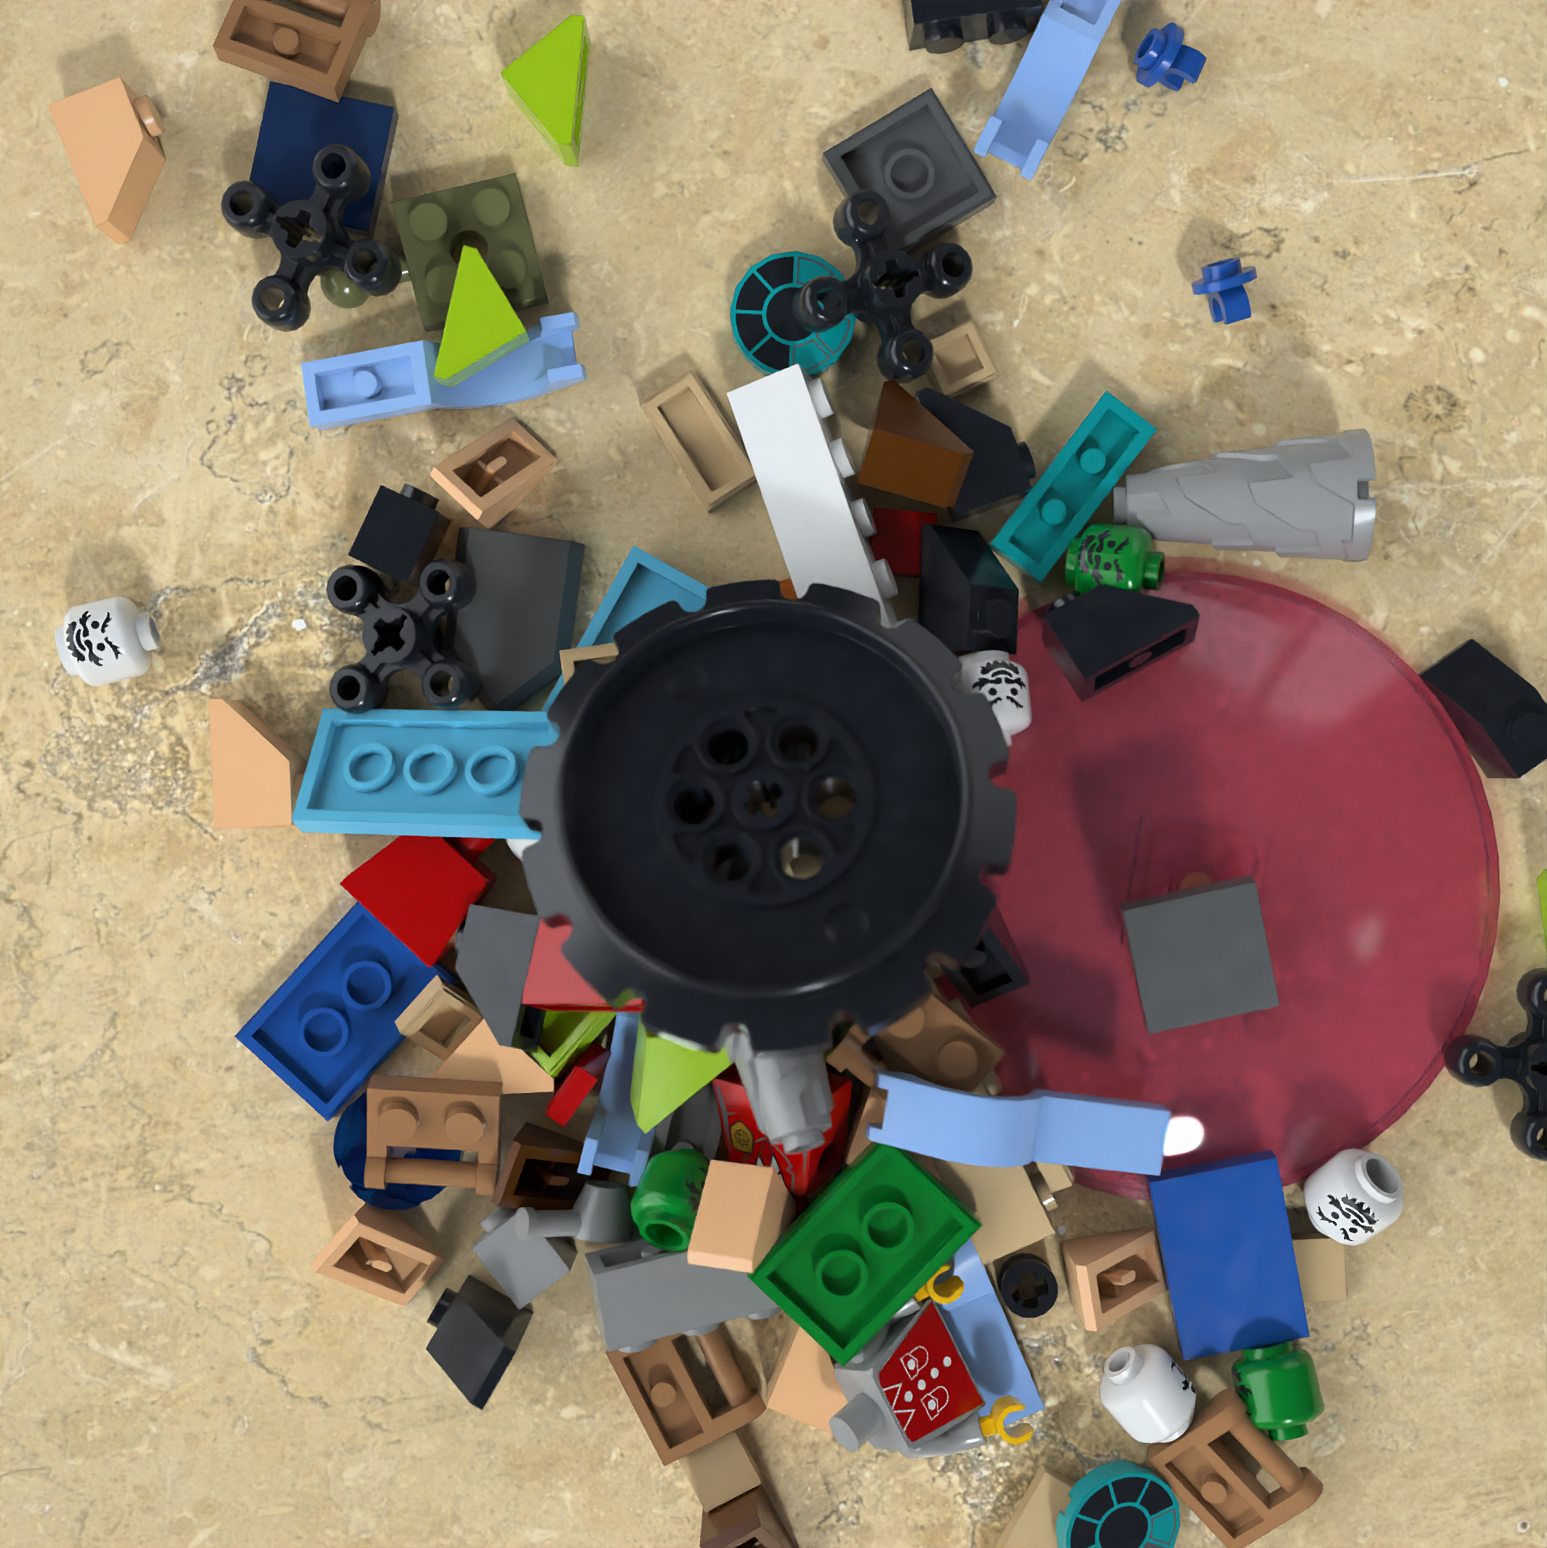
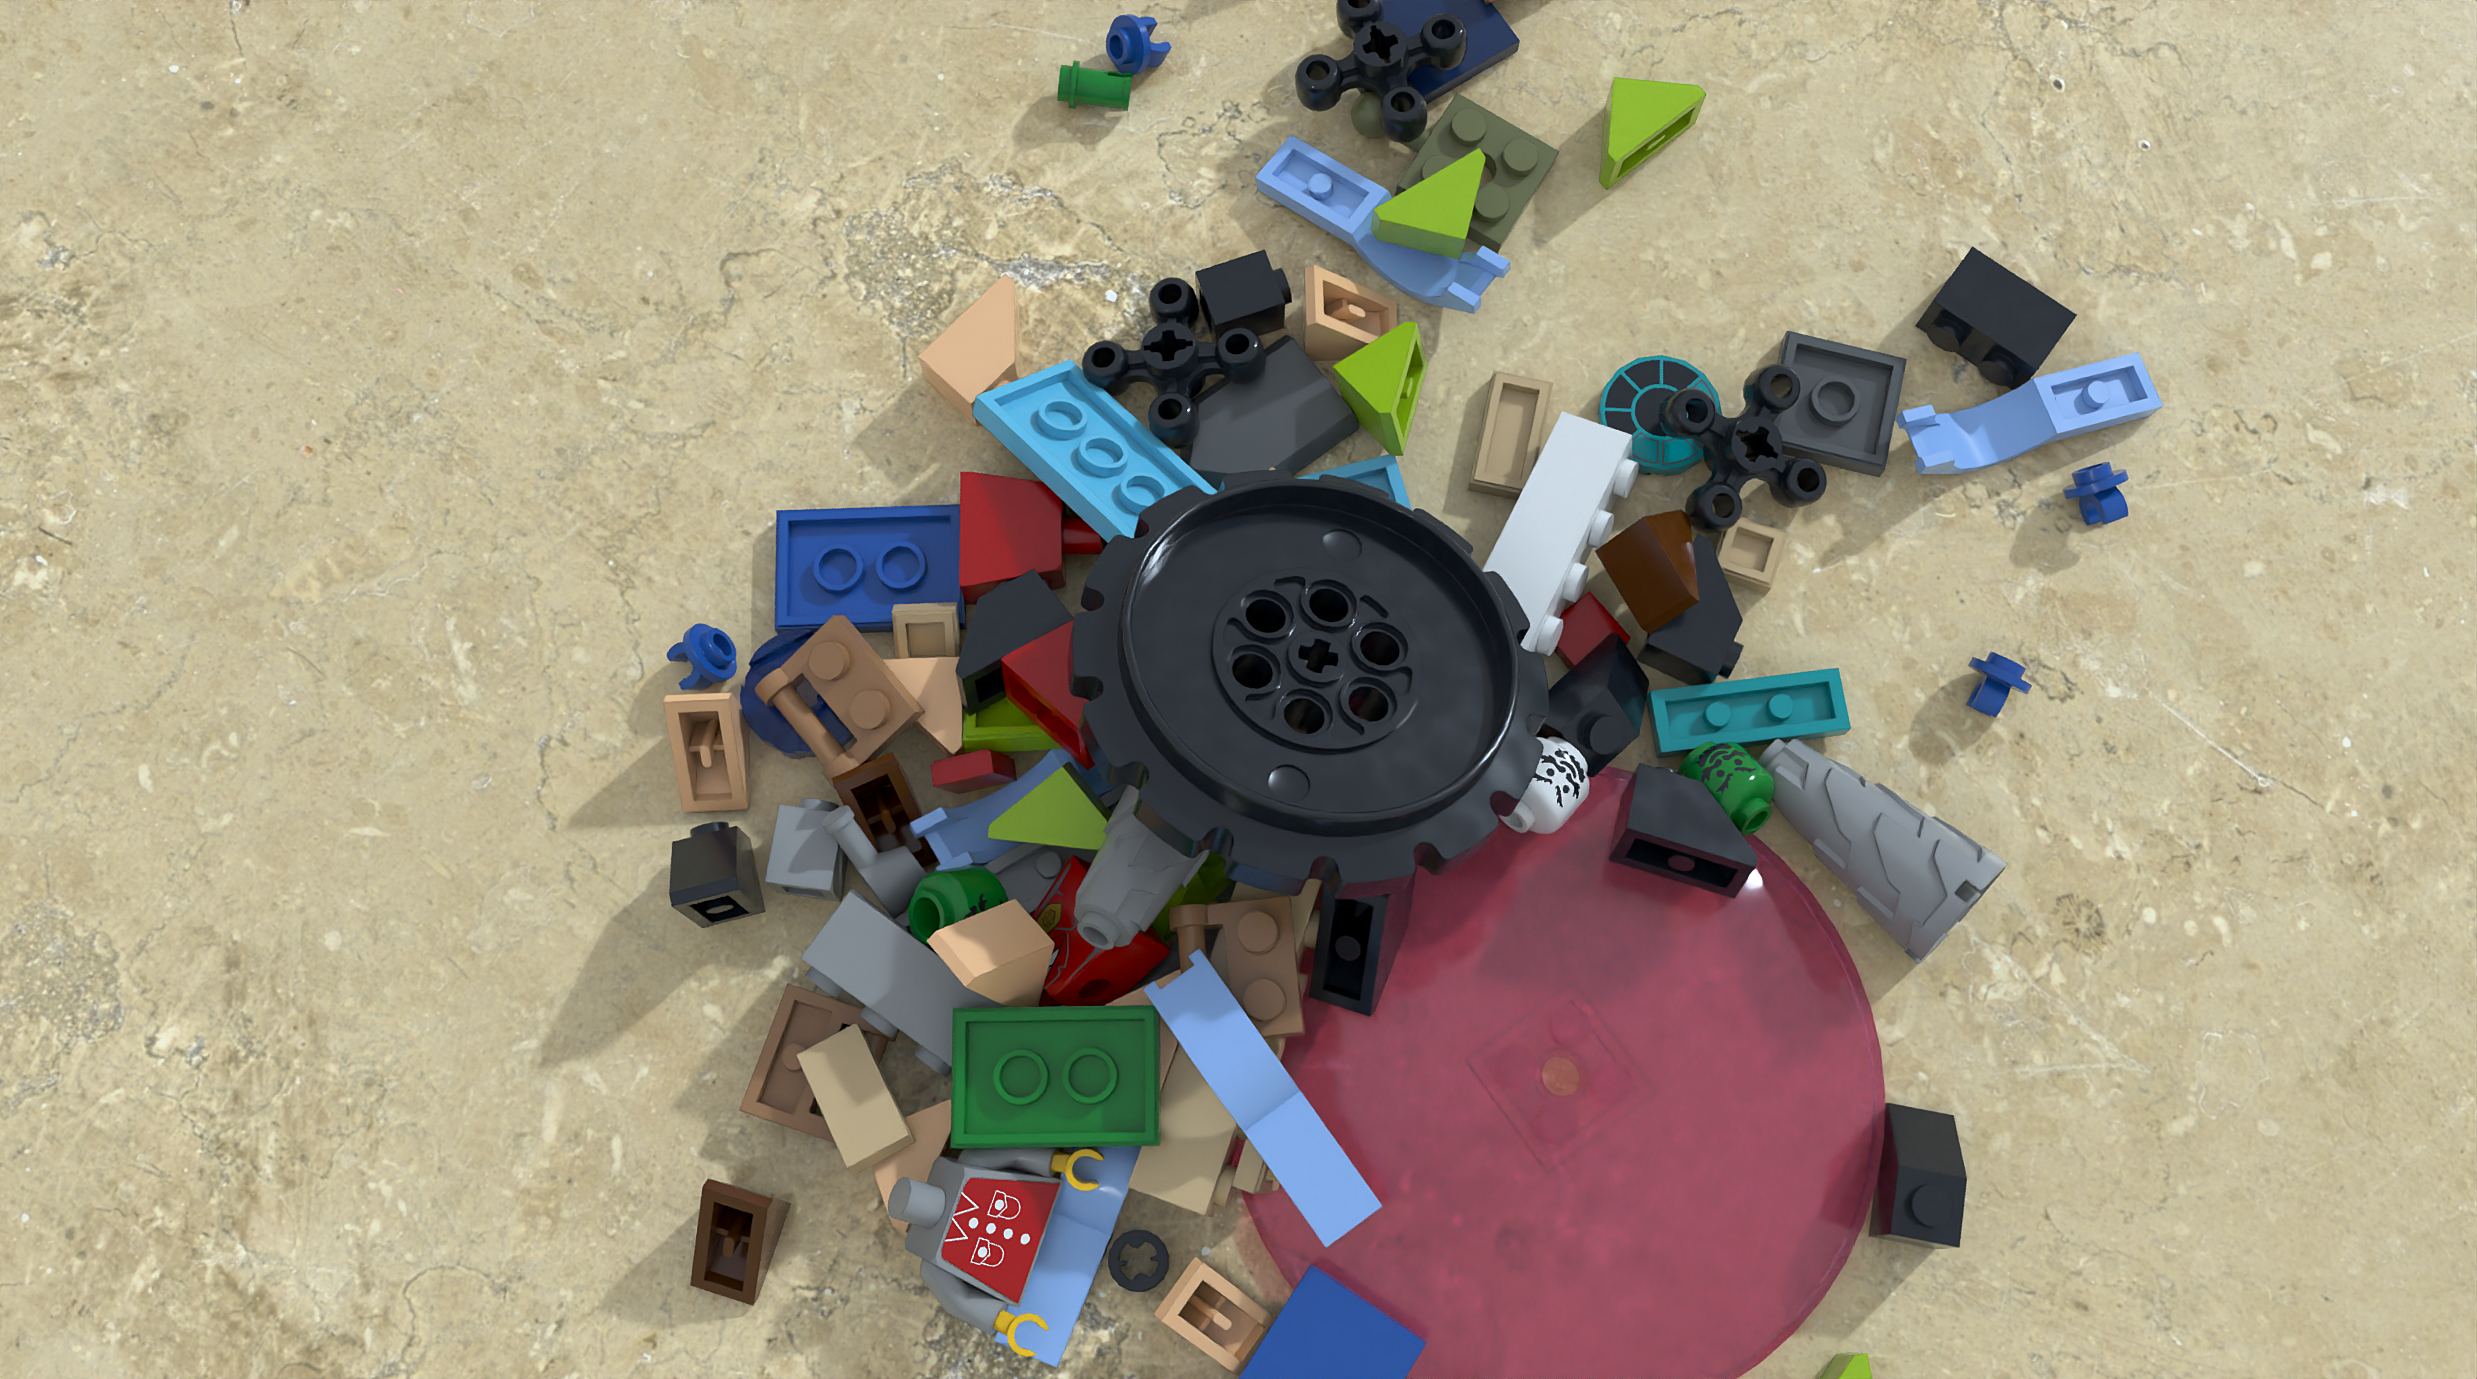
camera: 45 degrees right, 15 degrees down
white head [55,596,161,686] -> none
tan tile [678,1429,762,1513] -> none
dark grey tile [1119,875,1280,1034] -> none
none -> blue plate [667,623,737,691]
none -> tan tile [796,1023,915,1176]
none -> green pin [1057,60,1132,111]
none -> blue plate [1106,14,1172,75]
none -> lime slope [1332,322,1428,456]

